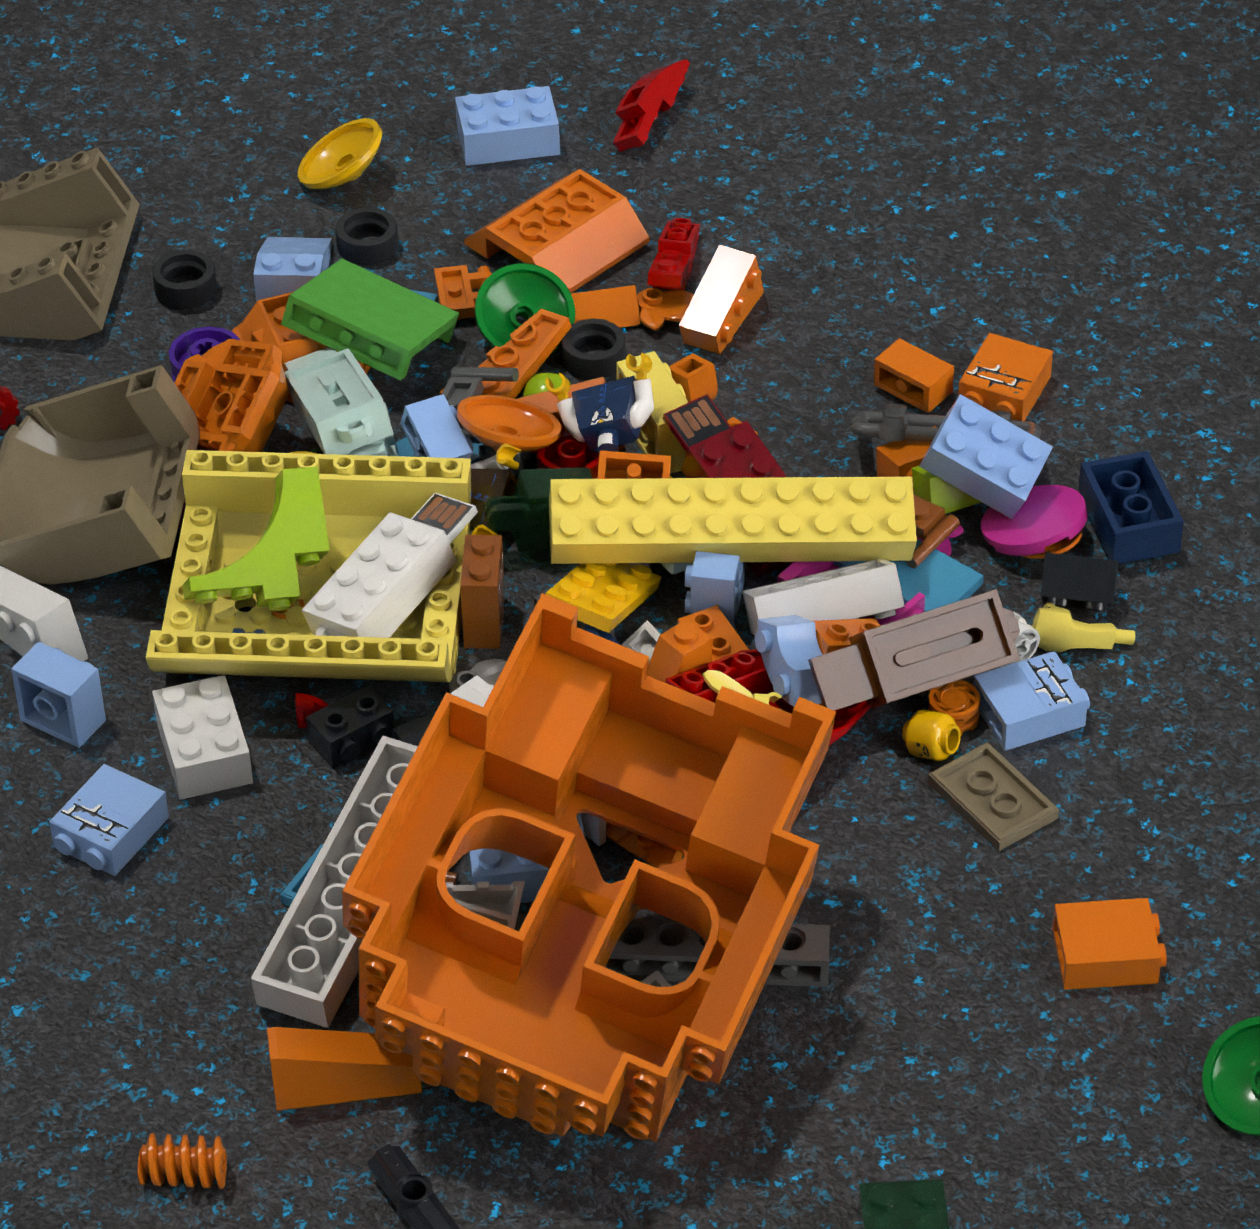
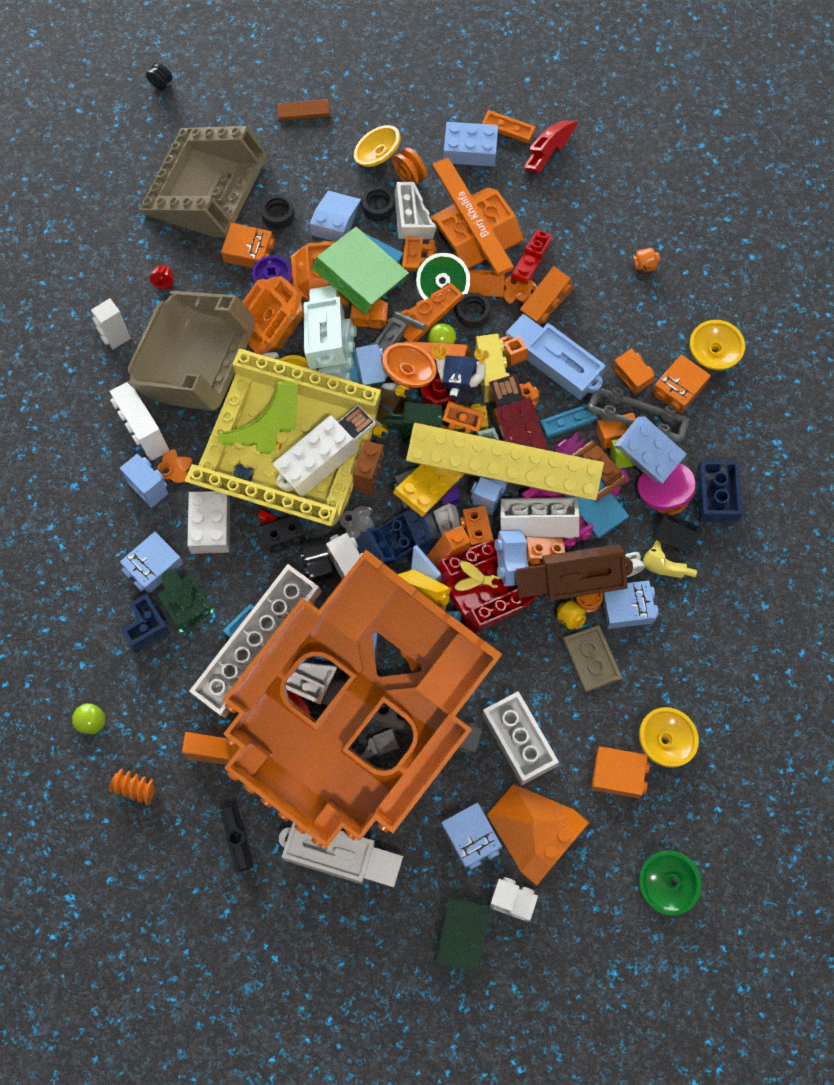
camera: 15 degrees right, 25 degrees up
none -> lime hair [72,703,105,735]
none -> dark blue brick [122,594,170,653]
none -> orange plate [156,449,192,483]
none -> clear green brick [157,570,214,632]
none -> orange brick [221,223,275,268]
none -> dark orange tile [278,99,330,121]
none -> white piece [279,823,403,887]
none -> orange brick [350,300,388,329]
none -> orange wheel [392,147,427,186]
none -> white wedge [394,182,436,239]
none -> orange tile [433,157,514,276]
none -> dark purple slope [441,485,460,507]
none -> light blue brick [441,803,502,870]
none -> orange plate [482,110,536,144]
none -> white brick [482,691,559,786]
none -> orange wedge [487,784,589,886]
none -> white brick [489,877,538,922]
none -> light blue piece [506,314,606,400]
none -> dark azure tile [540,403,598,439]
none -> orange head [633,248,660,273]
none -> yellow dish [639,707,699,768]
none -> yellow dish [689,320,745,370]

